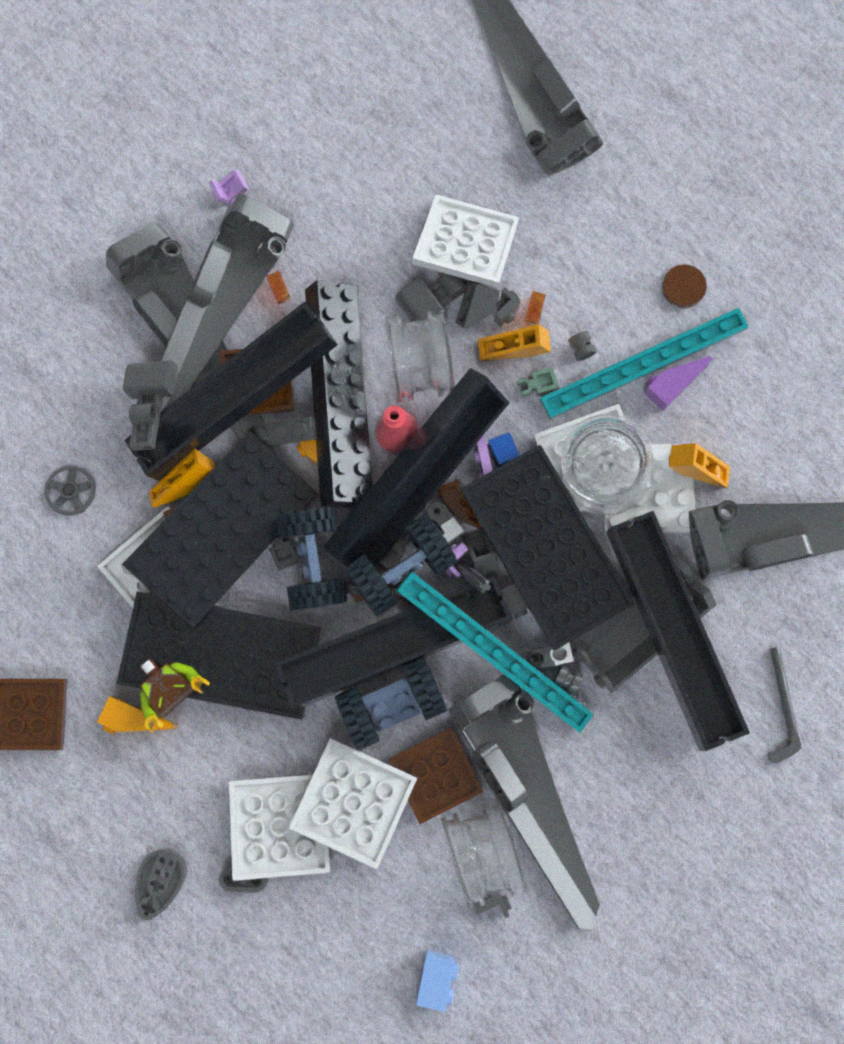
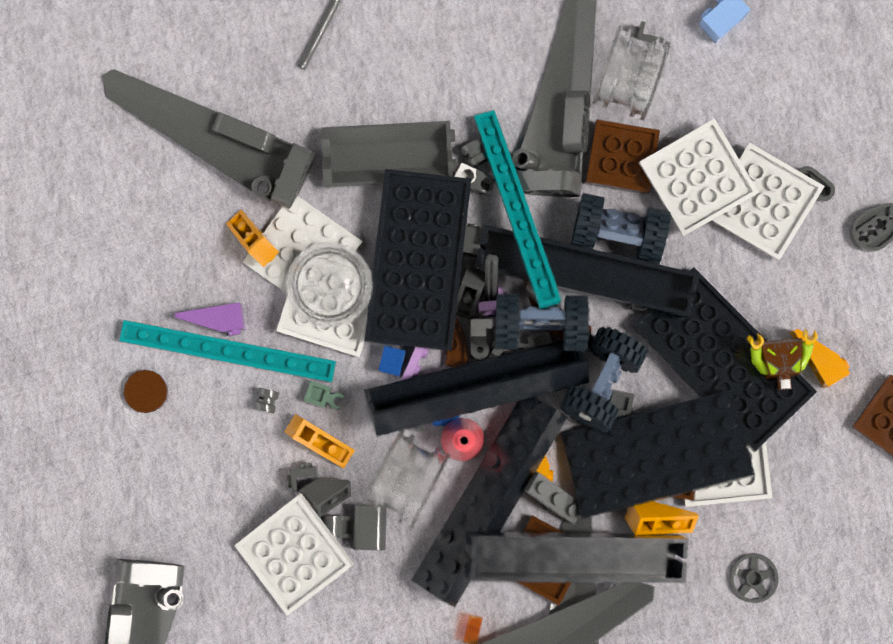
camera: 145 degrees left, 5 degrees up
dark grey plate [123,360,178,451] -> none
clear orange piece [525,291,546,324] -> none
black piece [606,510,750,751] -> none

